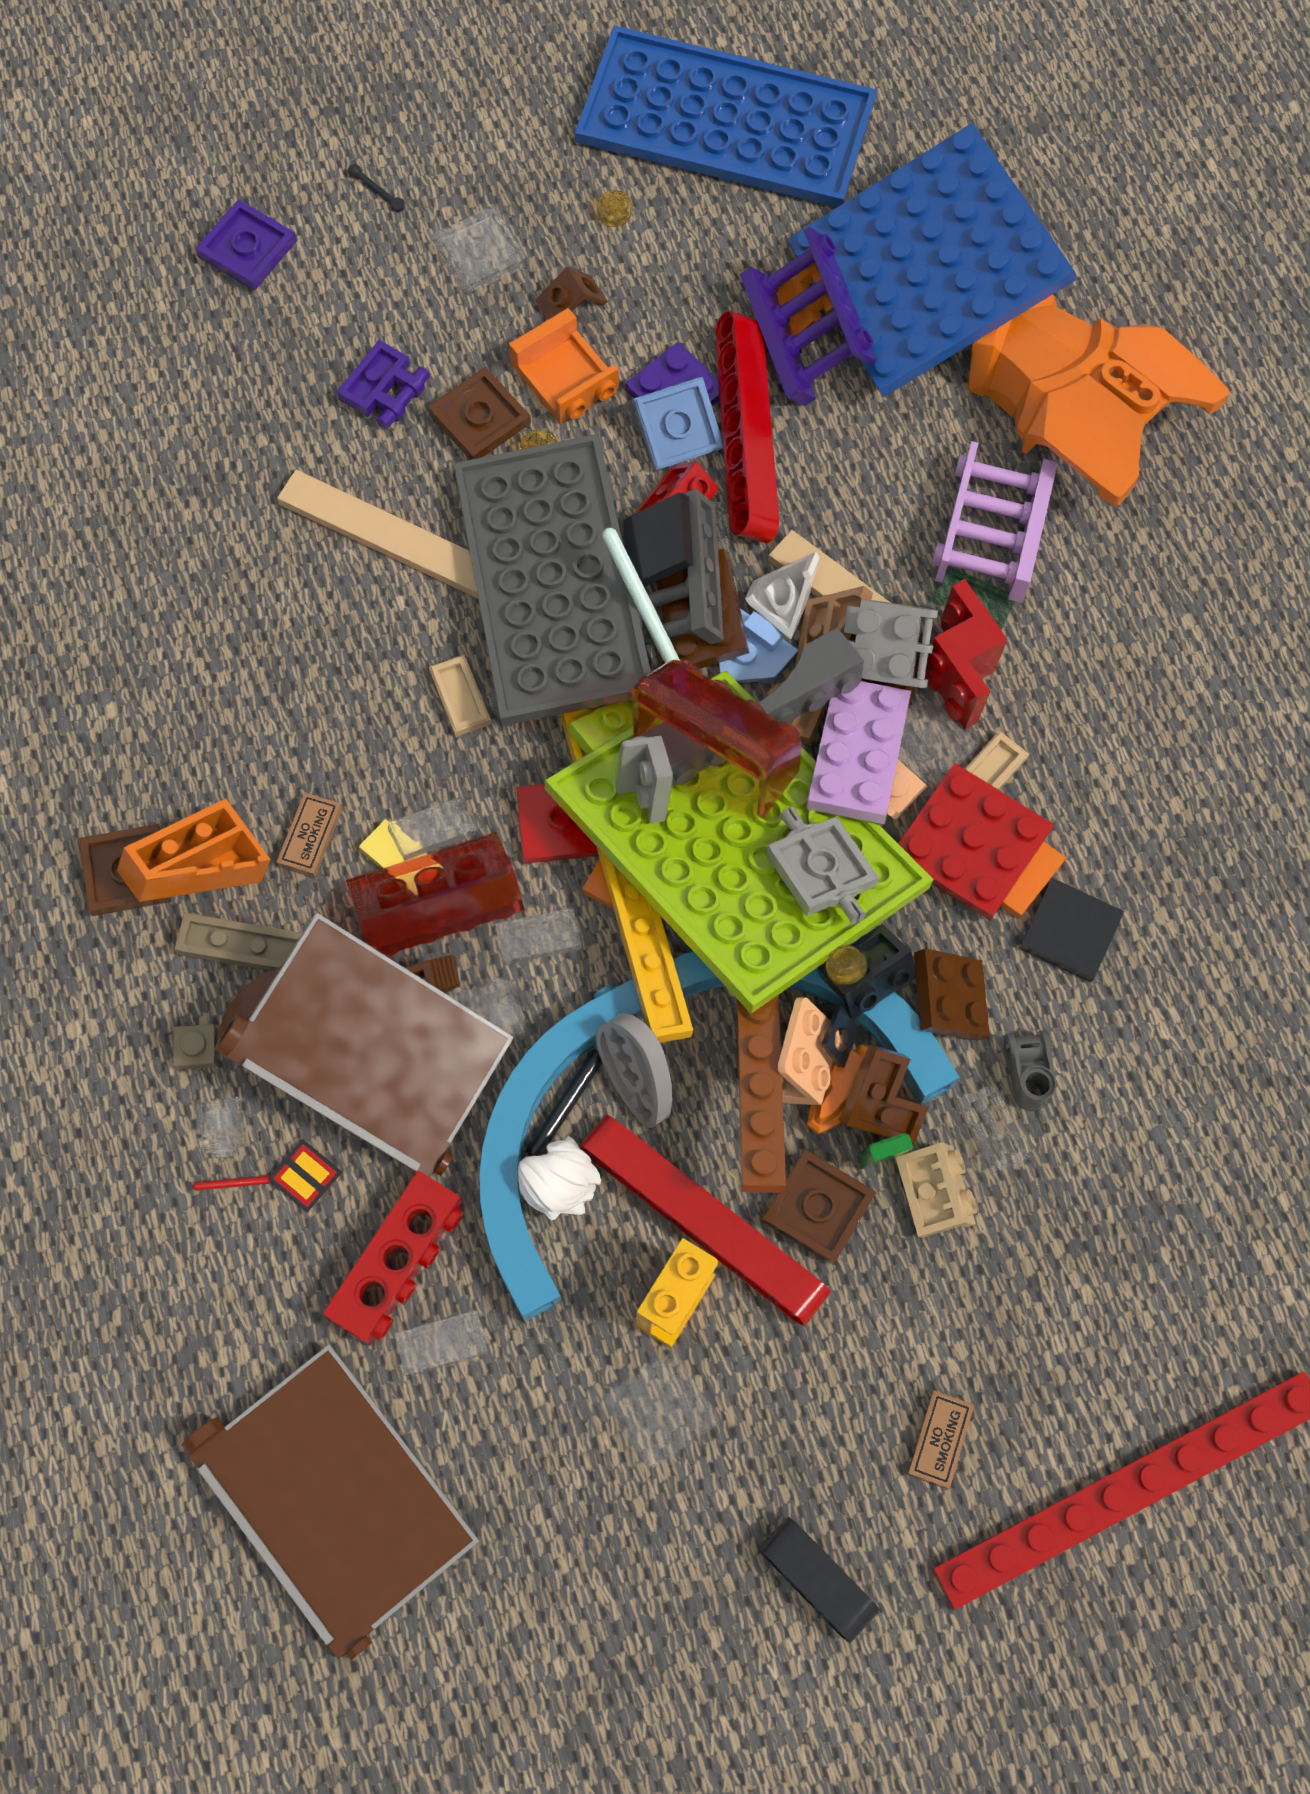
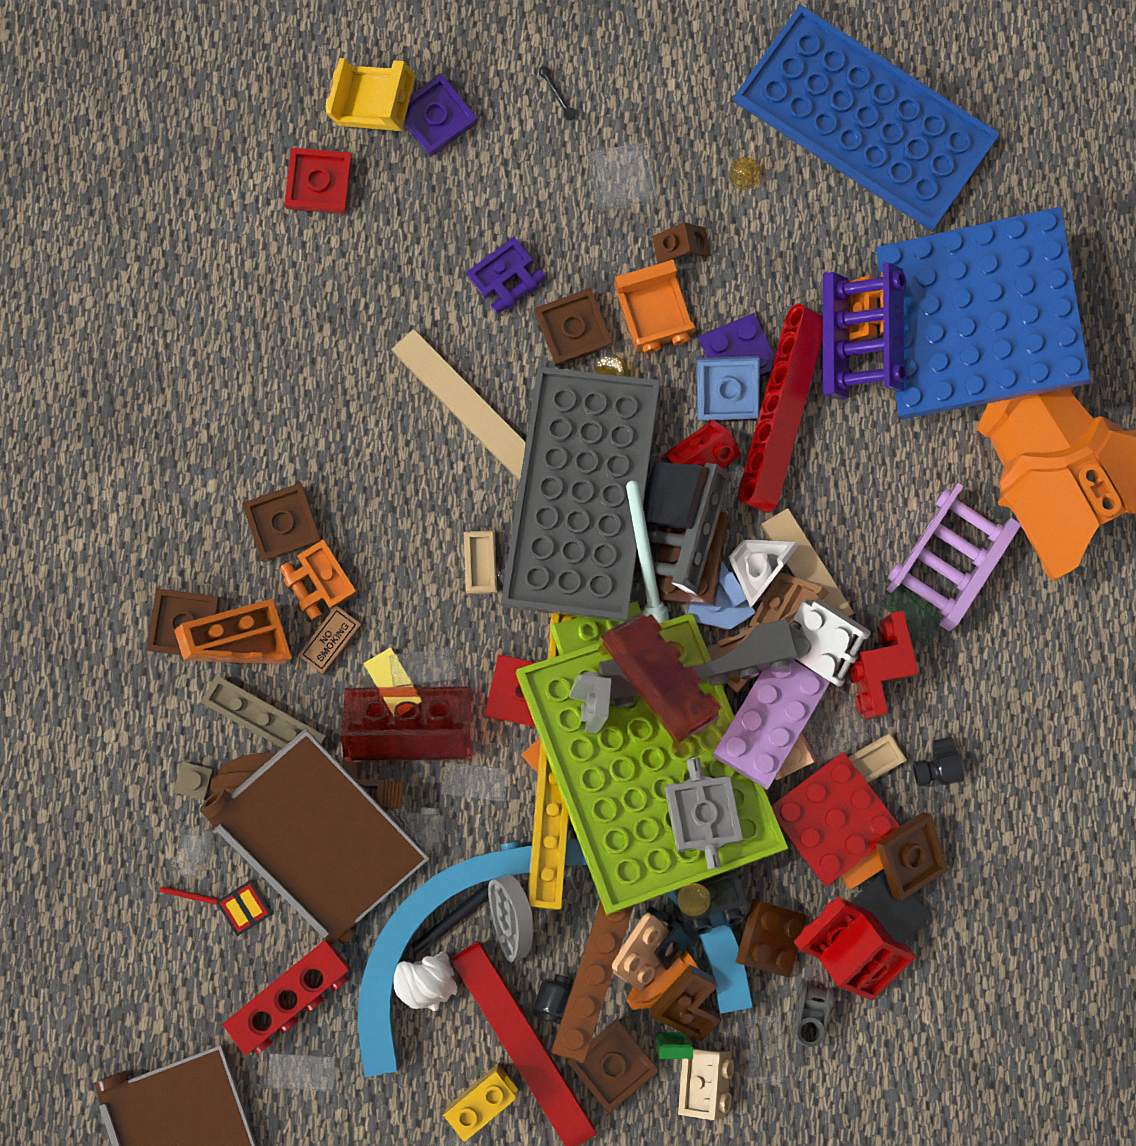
camera: 20 degrees right, 10 degrees up
none -> reddish brown plate [242,483,321,563]
none -> orange plate [279,539,357,621]
none -> red plate [284,147,352,214]
none -> yellow panel [326,58,416,131]
none -> black head [535,974,574,1024]
none -> red bracket [793,896,917,1001]
none -> reddish brown plate [875,812,948,901]
none -> black piece [913,737,964,787]

